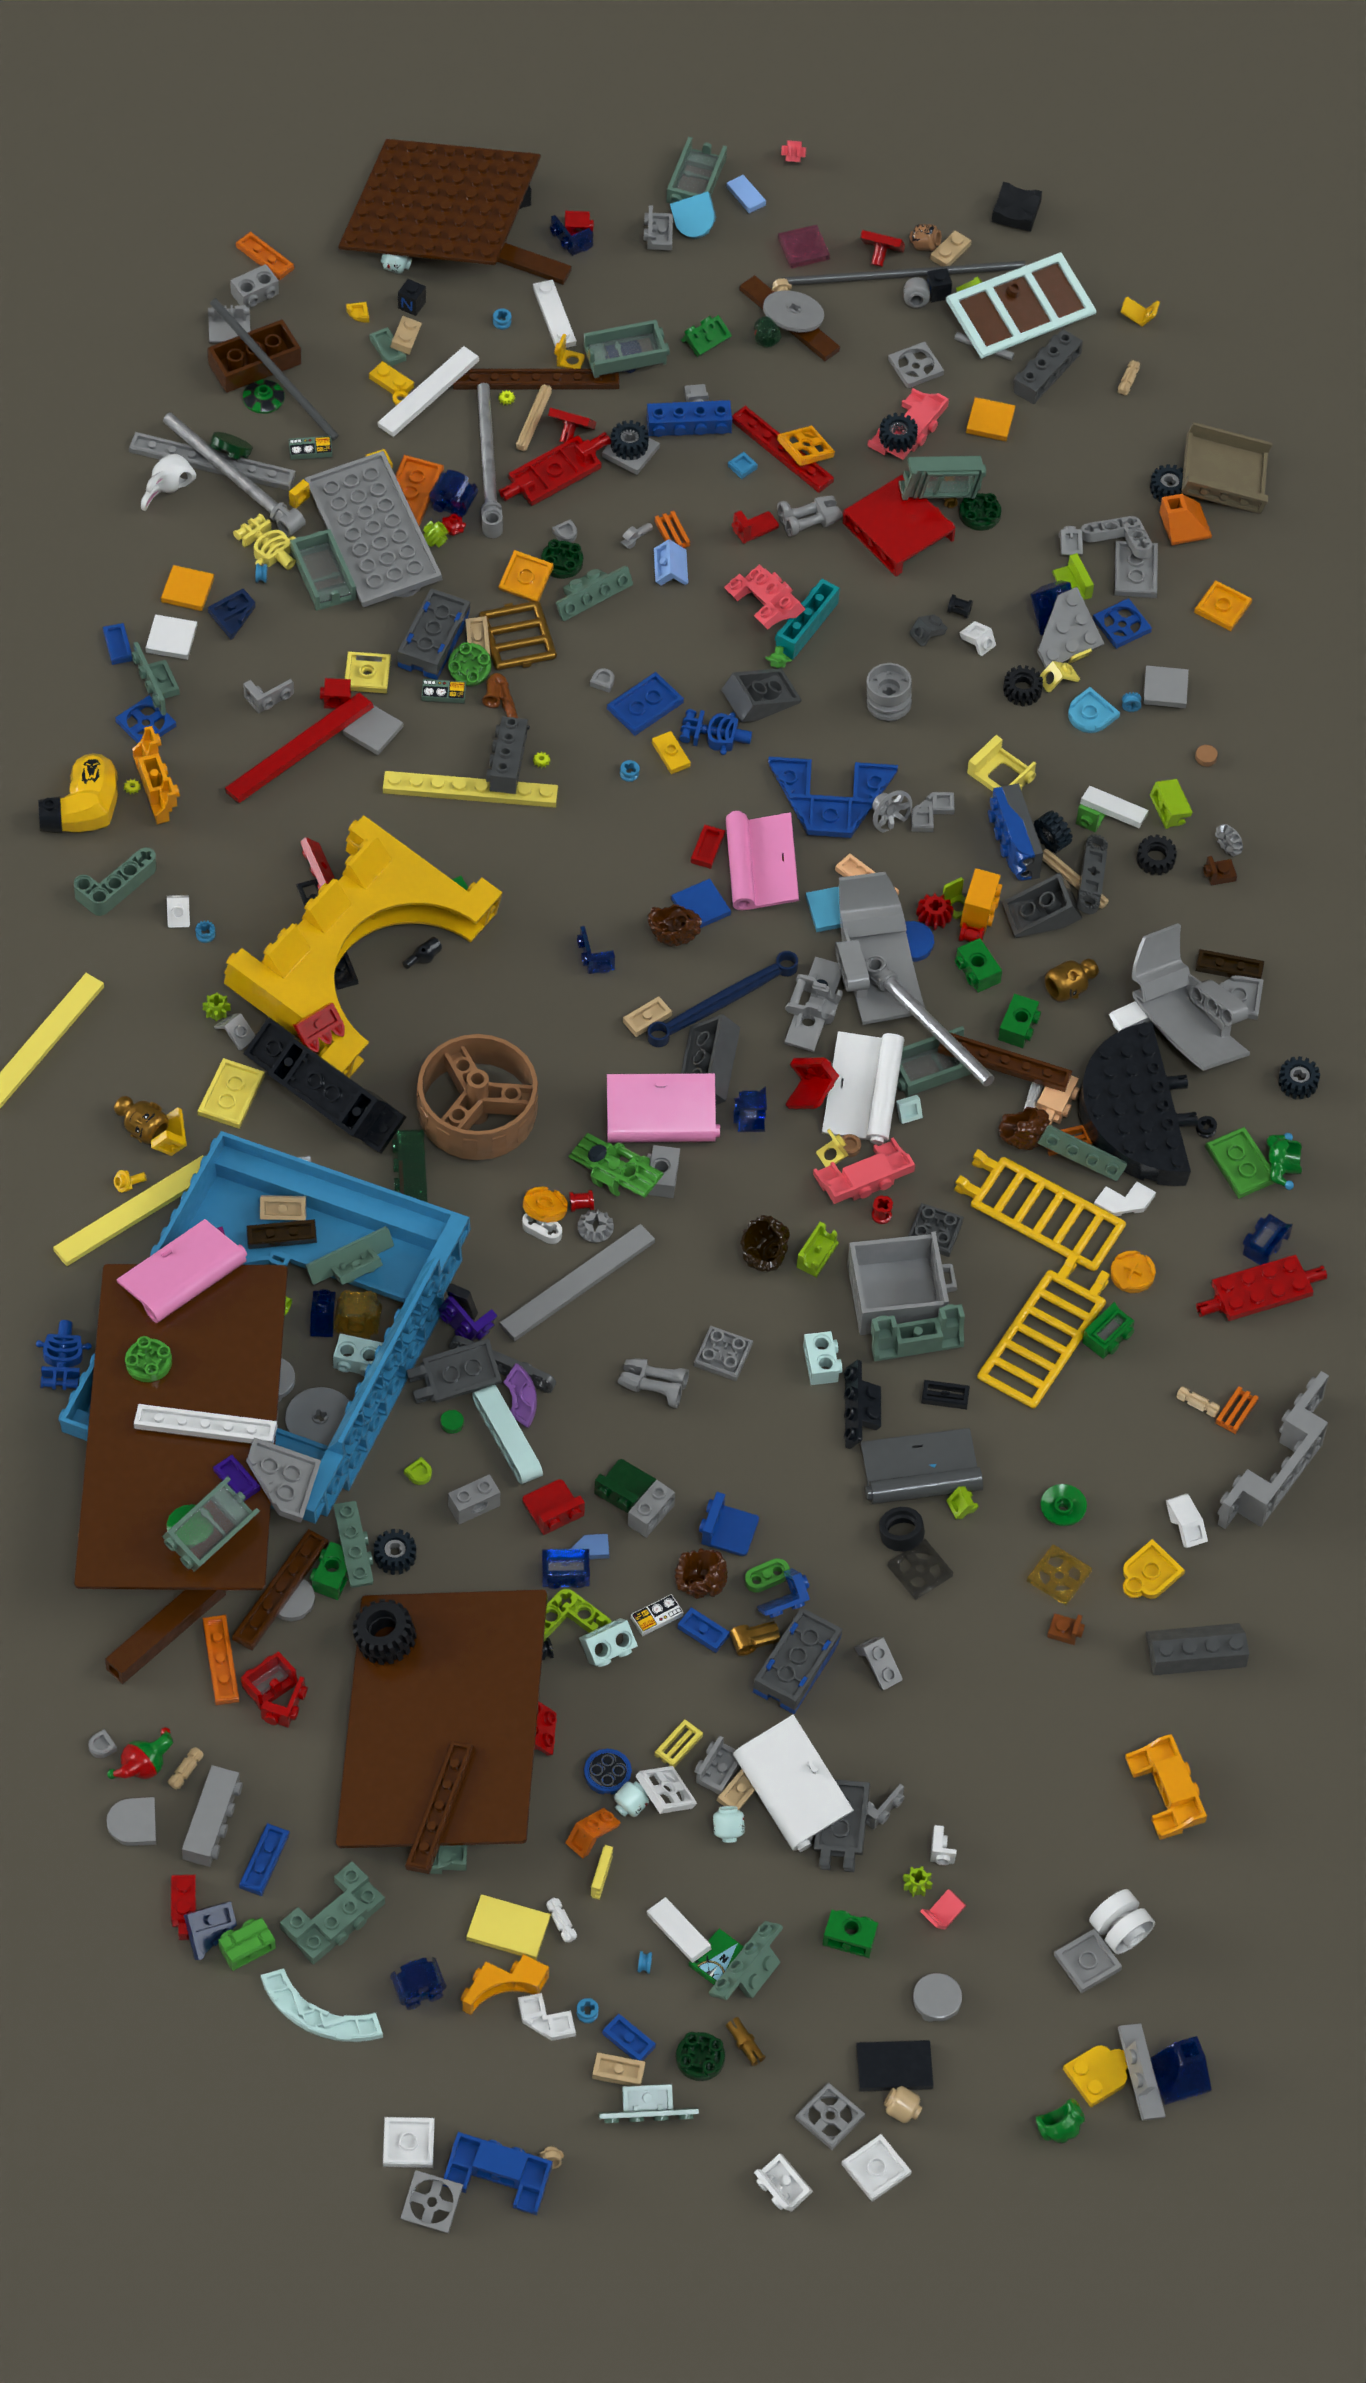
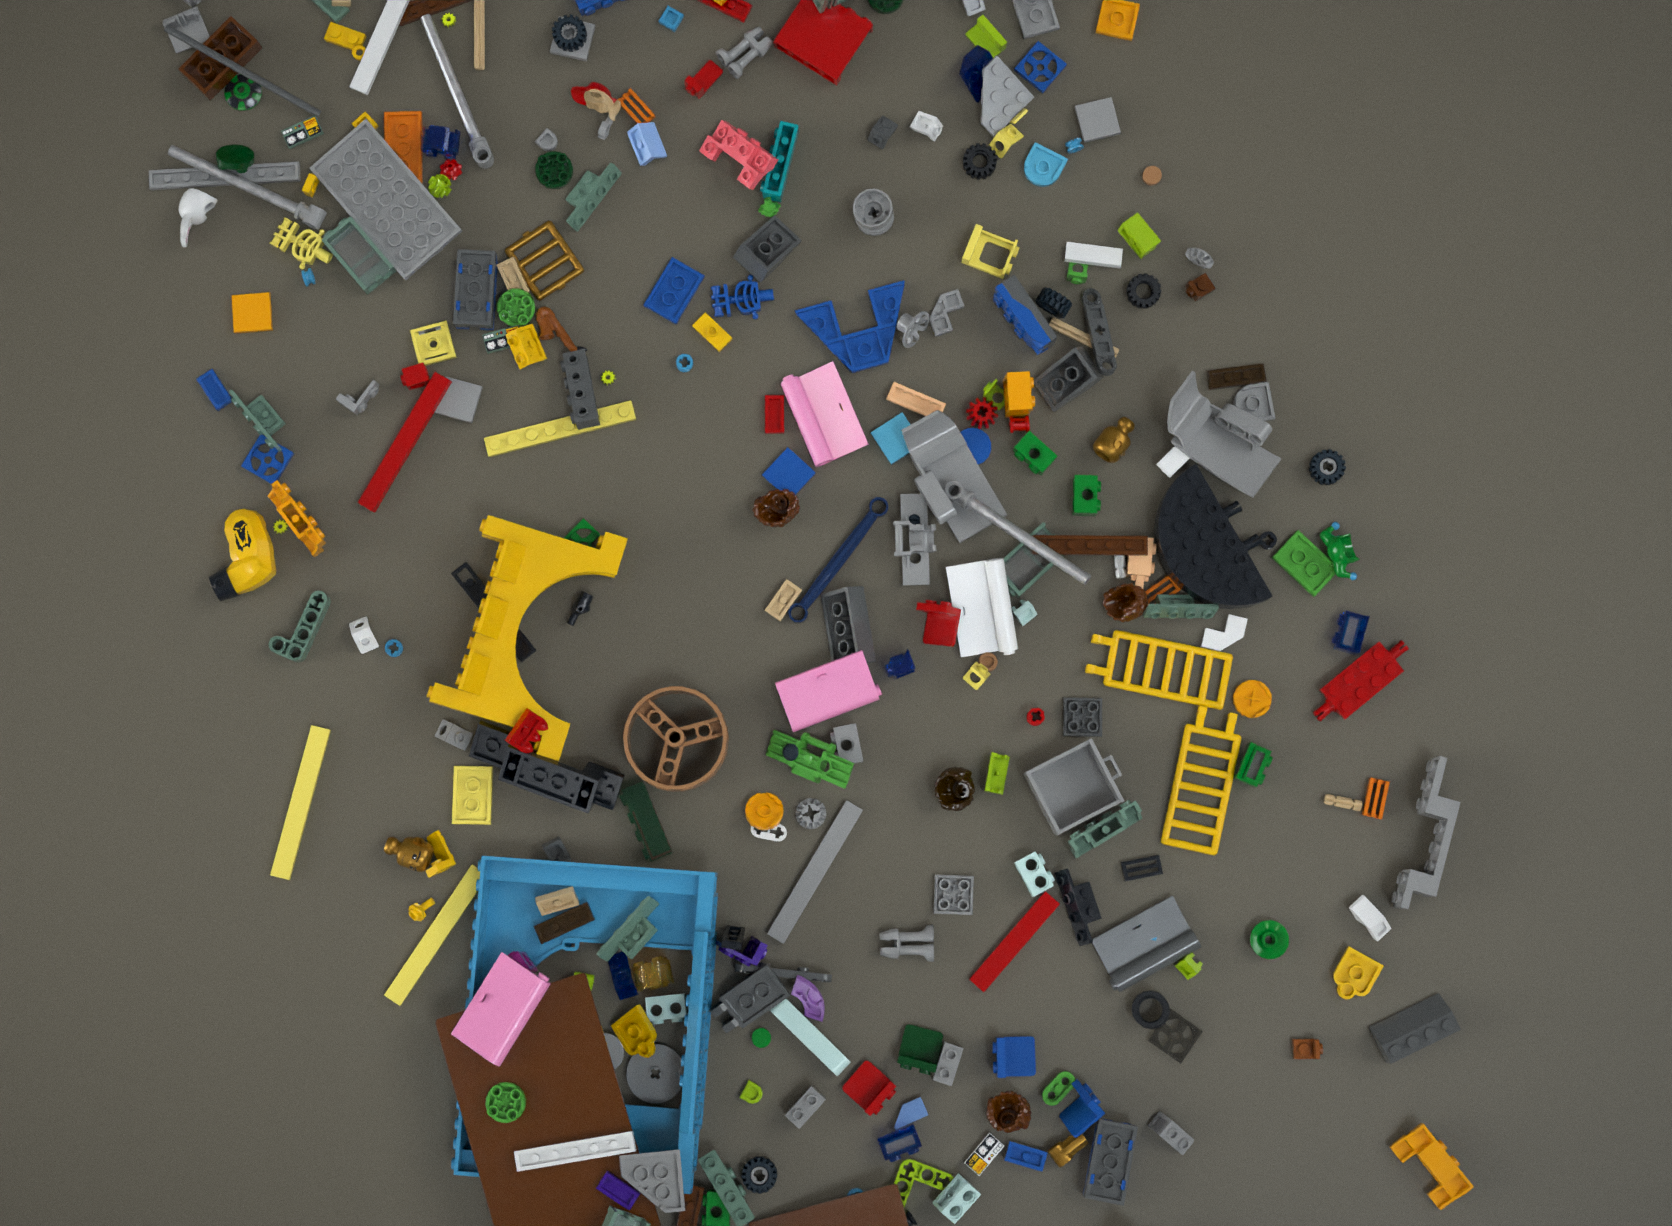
camera: 15 degrees left, 25 degrees up
blue torso [36,1320,92,1390] -> none
white tile [146,615,197,660] -> none
lime gear [203,992,231,1021] -> none
dark blue wing [208,588,255,639] -> none
red tile [300,837,335,889] -> none
light orange tile [498,550,554,602] -> none
red plate [499,432,611,506] -> none
red tile [548,407,597,443] -> none
red bush [569,1190,594,1212] -> none
clear blue bracket [577,926,615,974] -> none
light grey tile [590,668,614,693] -> none
coral bracket [813,1137,915,1204] -> none
black bush [947,594,973,619] -> none
clear yellow piece [1027,1544,1092,1605] -> none
none -> yellow bracket [506,324,547,369]
none -> tan hair [571,82,621,121]
none -> yellow plate [611,1004,657,1058]
none -> red tile [969,891,1060,992]

